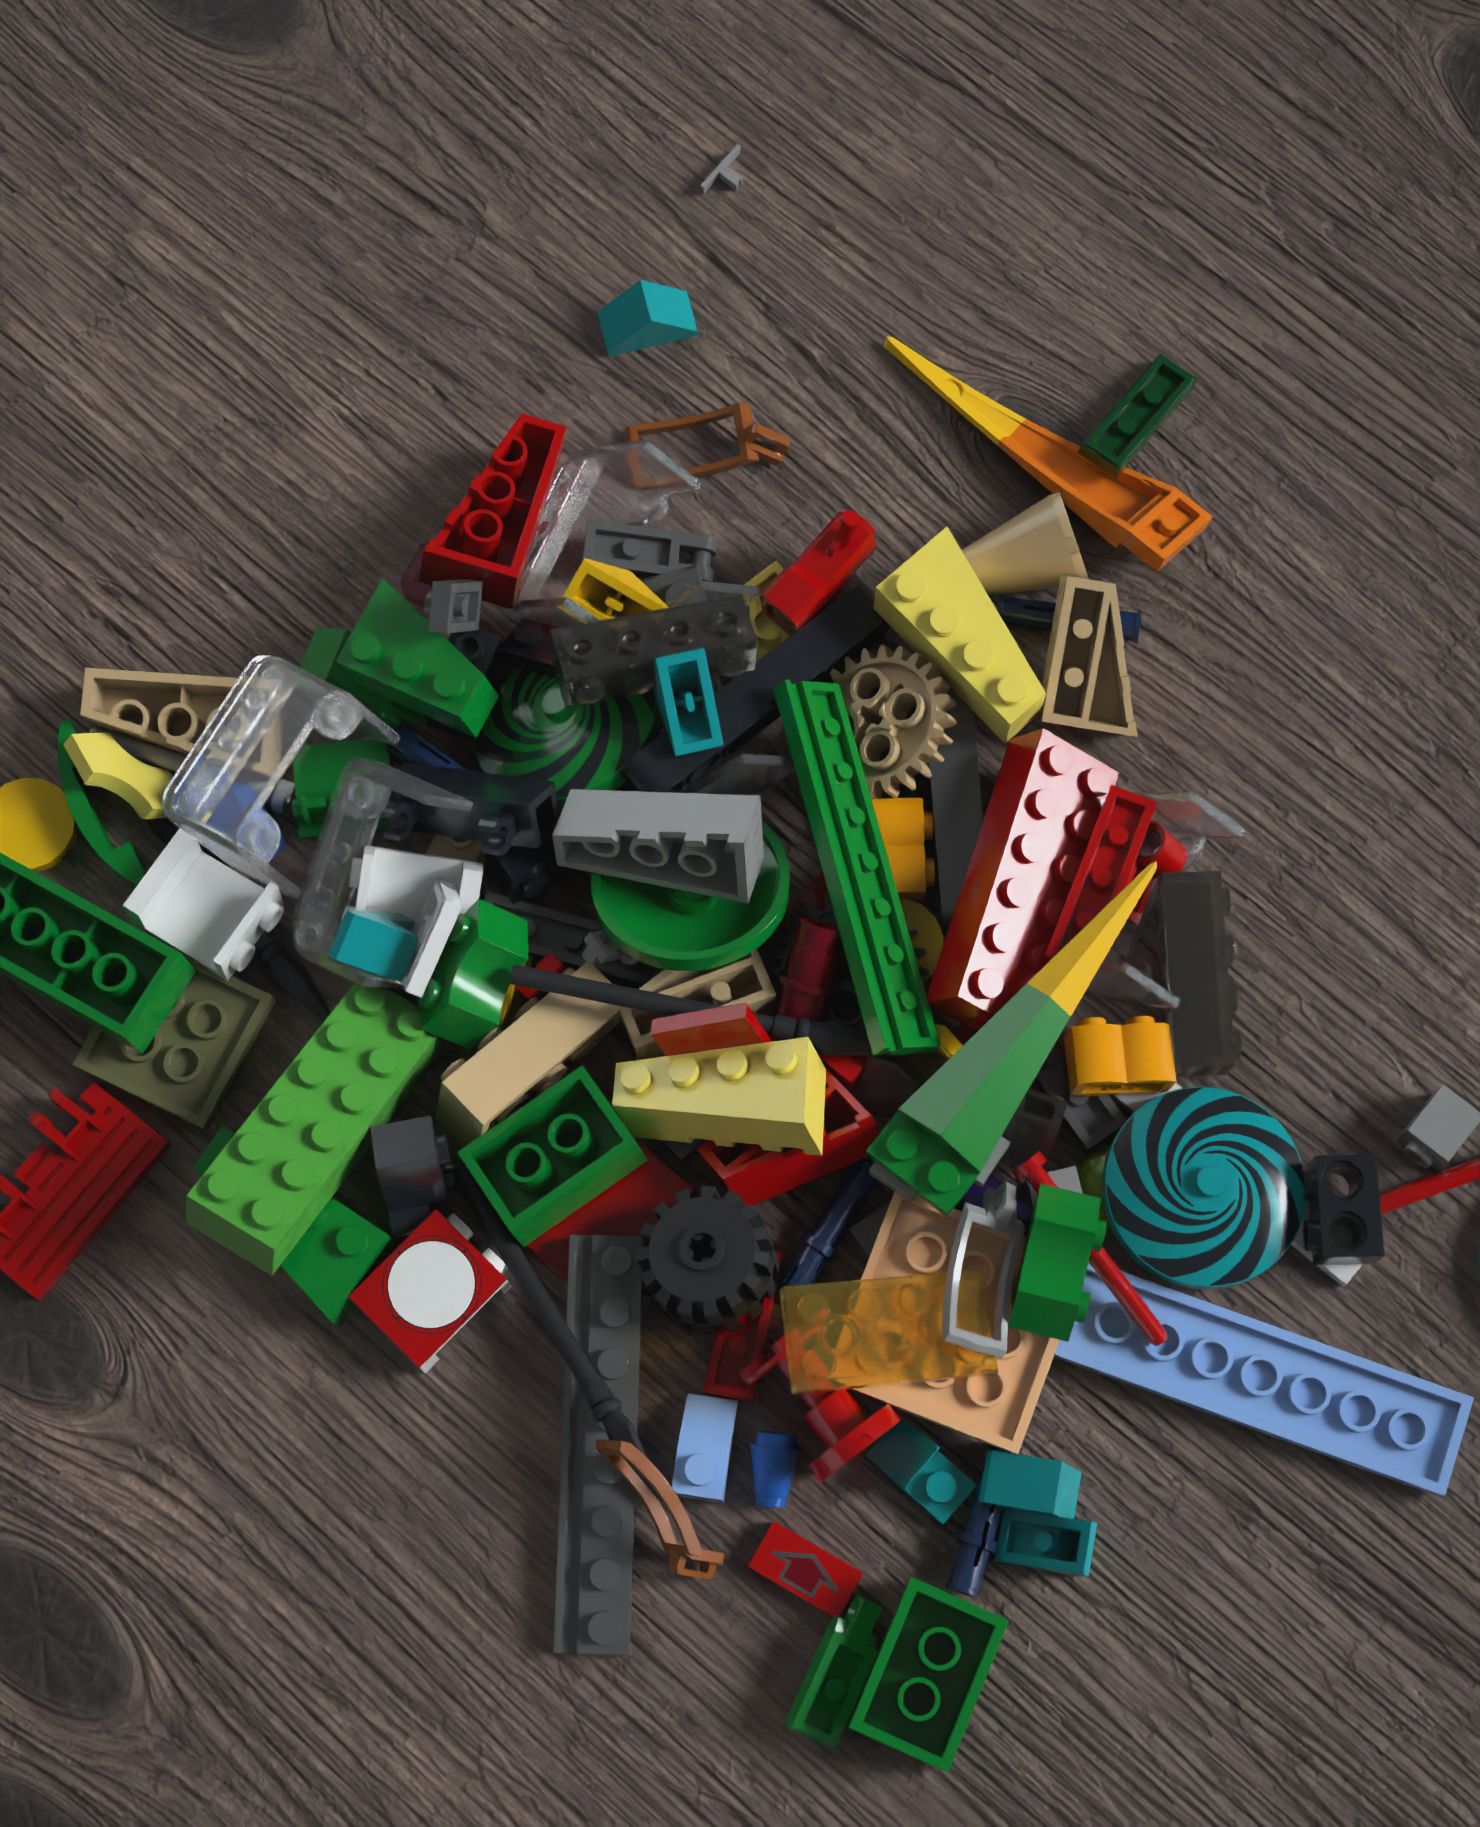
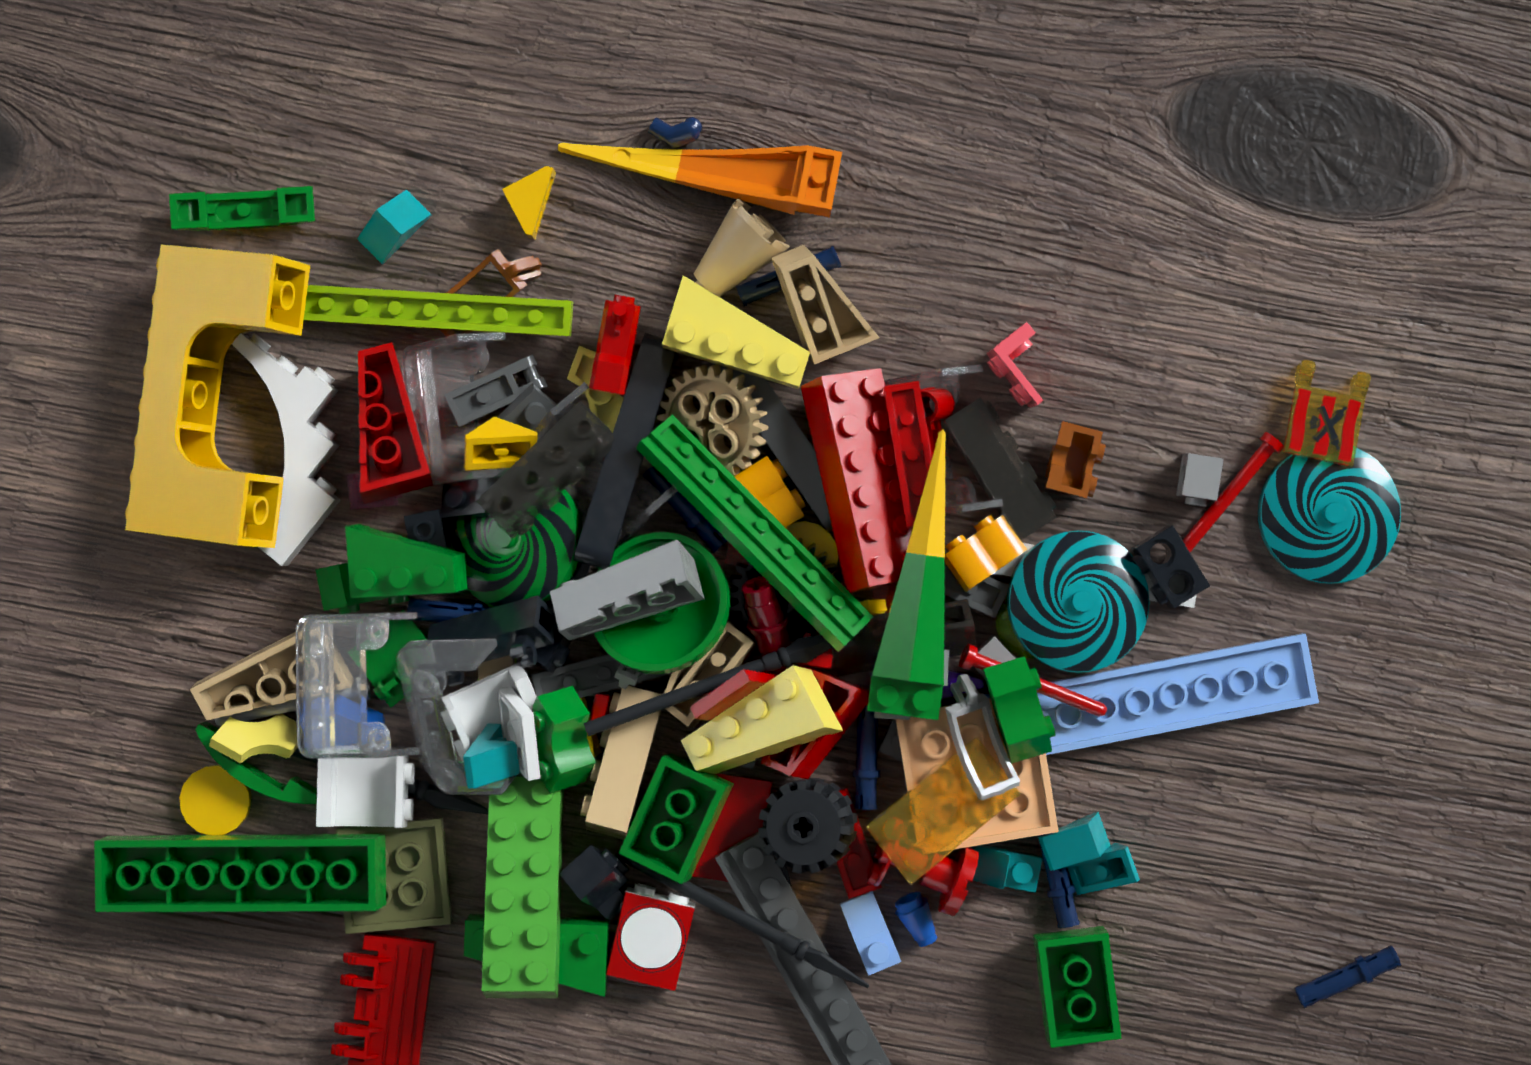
camera: 35 degrees left, 15 degrees up
dark grey plate [424,579,483,634] -> none
dark orange sword [595,1439,724,1580] -> none
teal slope [654,647,724,756] -> none
light grey piece [700,144,744,195] -> none
red tile [748,1520,864,1617] -> none
green hinge [784,1594,882,1749] -> none
dark green tile [1078,354,1197,479] -> none
none -> yellow arch [125,245,310,548]
none -> green slope [169,186,315,230]
none -> white arch [232,333,340,566]
none -> lime plate [304,285,573,336]
none -> yellow slope [502,166,556,240]
none -> dark blue pin [642,466,727,553]
none -> dark blue arm [648,117,702,148]
none -> coral bracket [986,322,1043,408]
none -> dark orange cylinder [1044,421,1106,499]

